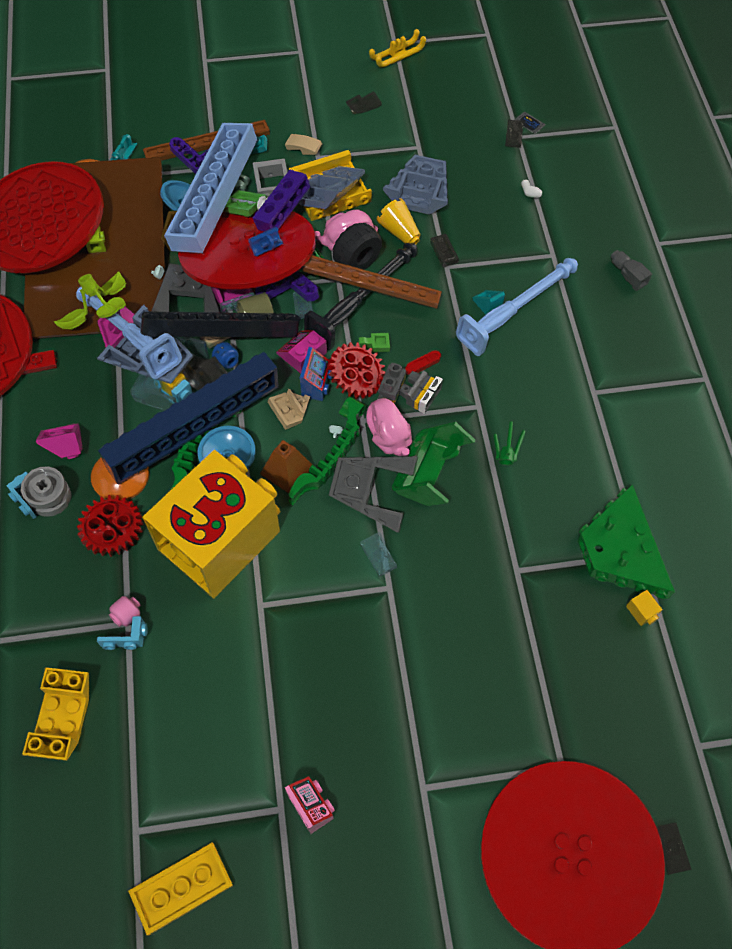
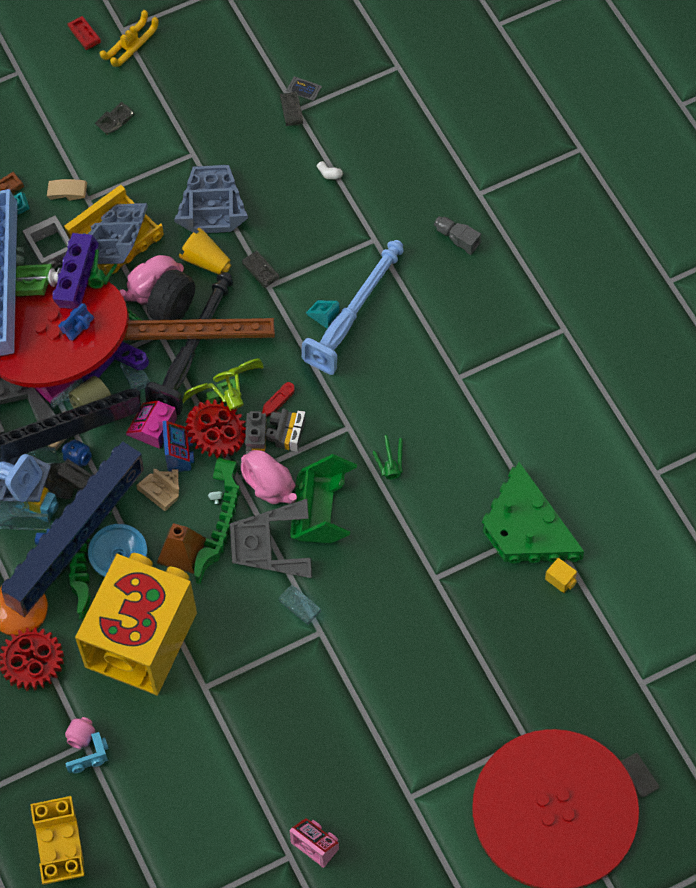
camera: 15 degrees left, 0 degrees up
none -> red plate [68,16,101,50]
none -> green plant [88,249,118,289]
none -> lime plant [182,358,263,411]

